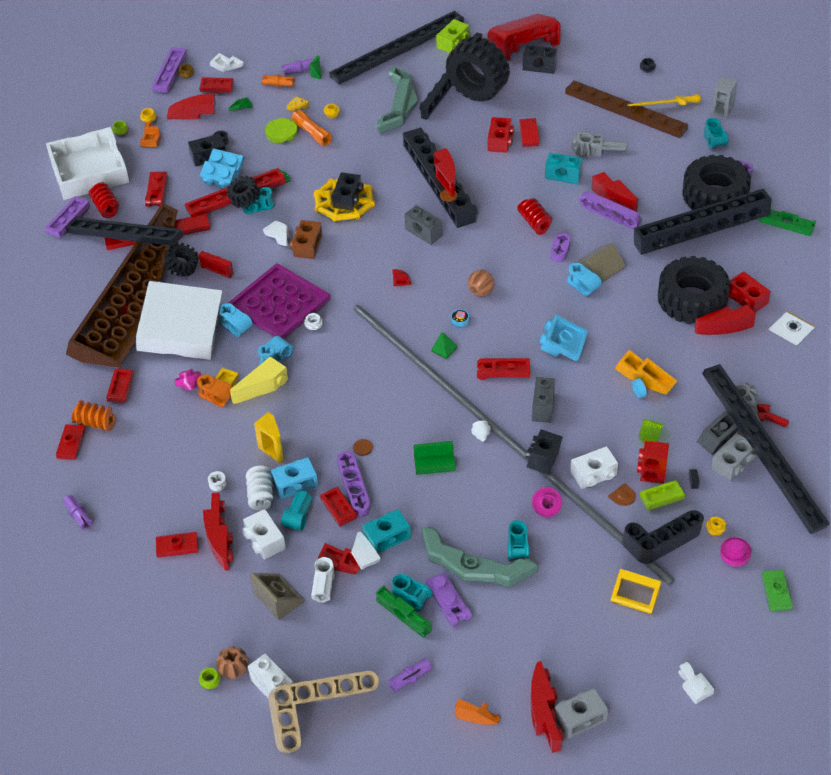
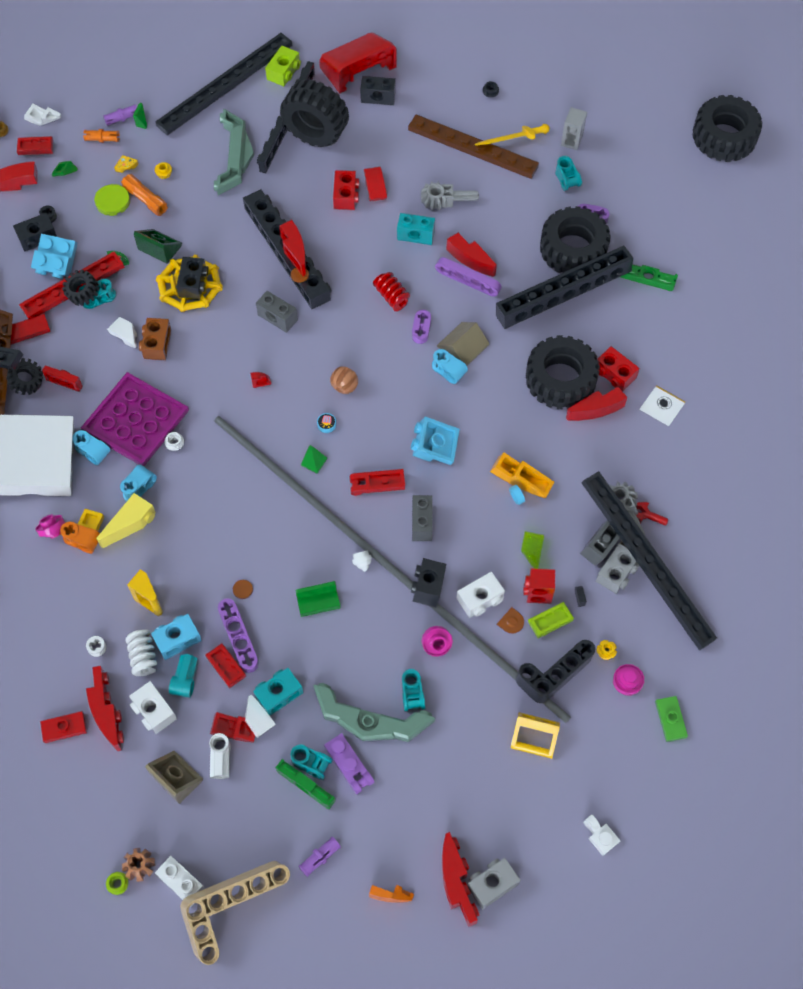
camera: 10 degrees left, 15 degrees up
none -> dark green slope [133,229,182,264]

